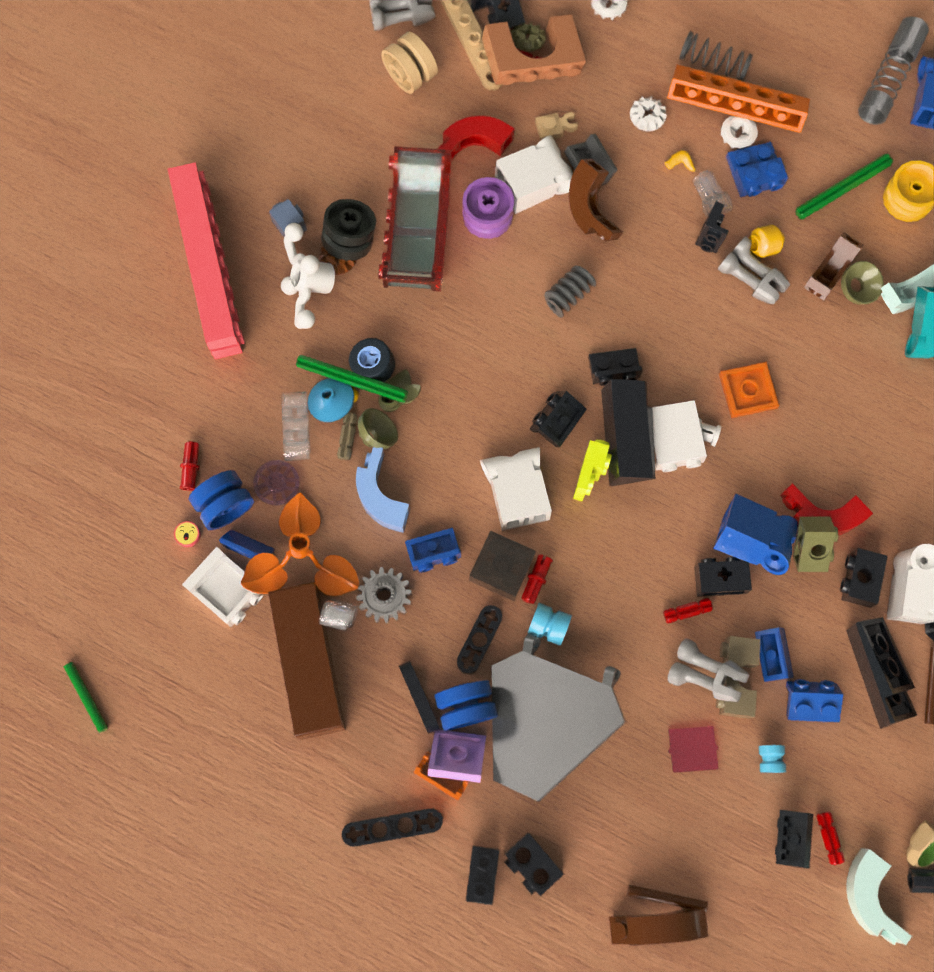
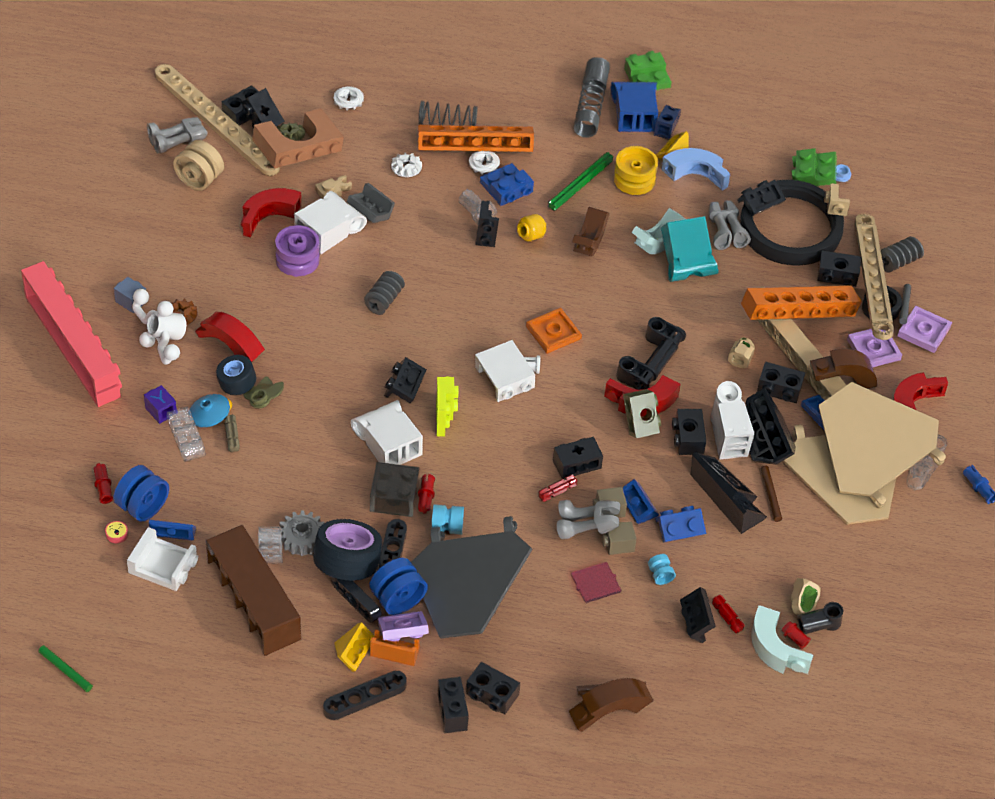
camera: 20 degrees left, 25 degrees down
orange plant [241,493,359,596] -> none
wheel [253,460,300,506] -> none
green axle [296,355,408,402] -> none
pearl dark grey wheel [321,199,376,261] -> none
light blue arch [356,447,410,533] -> none
olive piece [358,408,398,450] -> none
clear light blue windscreen [378,146,451,292] -> none
blue bracket [405,528,461,573] -> none
reddish brown arch [569,158,623,241] -> none
black bracket [588,348,643,386] -> none
black slope [601,379,656,486] -> none
yellow animal [665,150,695,171] -> none
blue piece [713,493,799,575] -> none
light grey piece [718,236,790,305] -> none
olive piece [841,261,884,305] -> none
none -> dark purple brick [144,385,177,424]
none -> red arch [195,312,265,362]
none -> black wheel [313,519,382,581]
none -> yellow slope [334,622,374,672]
none -> black piece [616,317,686,390]
none -> red pin [782,621,811,649]

